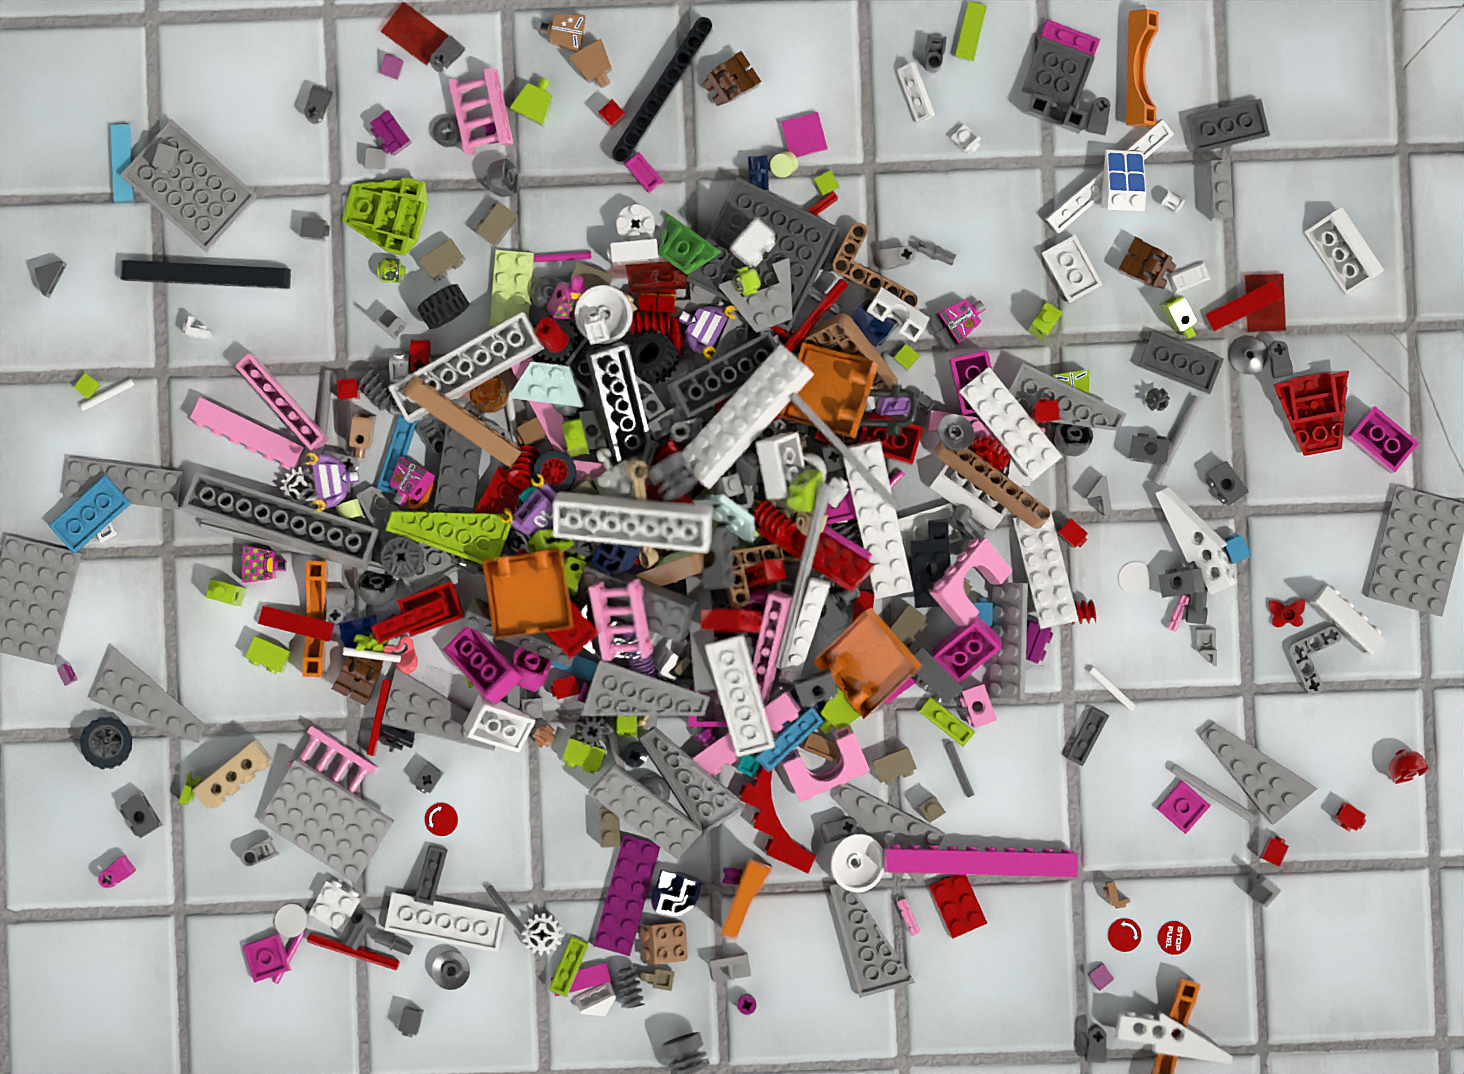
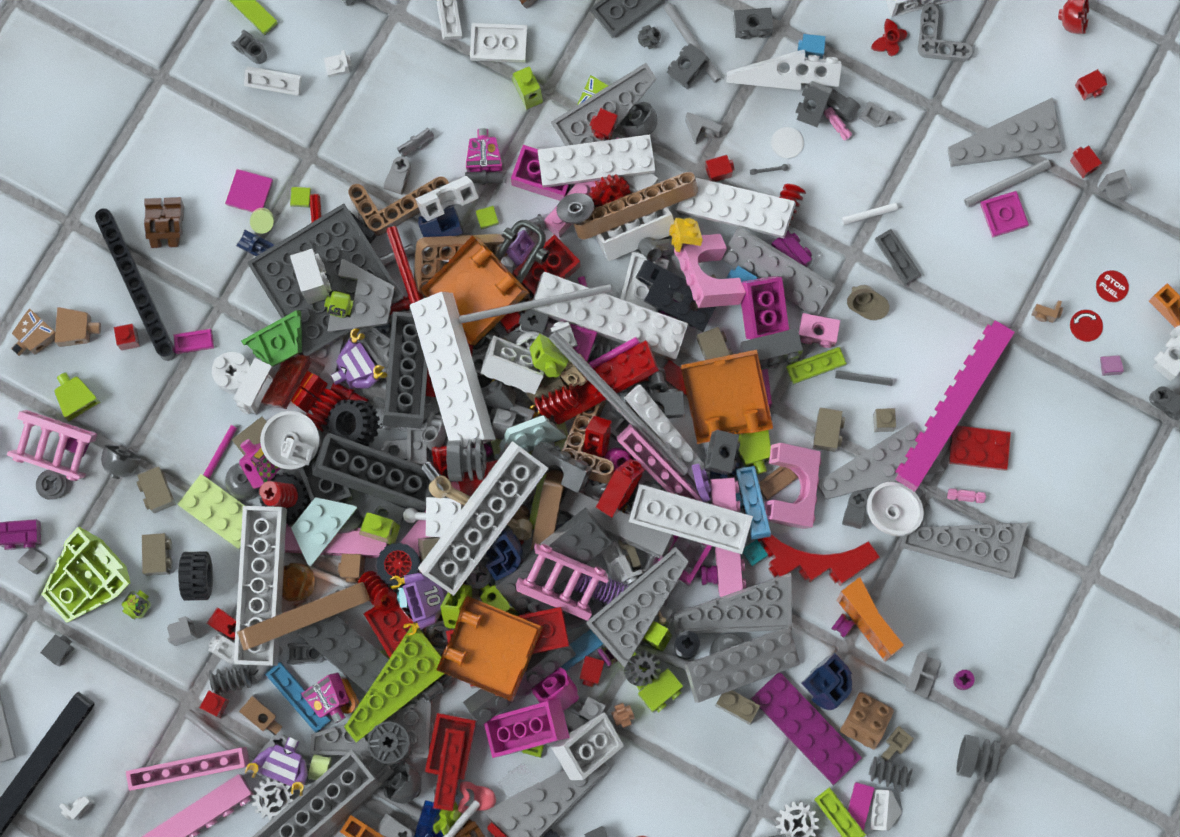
camera: 55 degrees left, 10 degrees down
none -> yellow bracket [669,218,703,252]
none -> medium lavender wing [692,463,712,502]
none -> dark grey hinge [750,164,789,175]
none -> dark tan piece [847,285,890,320]

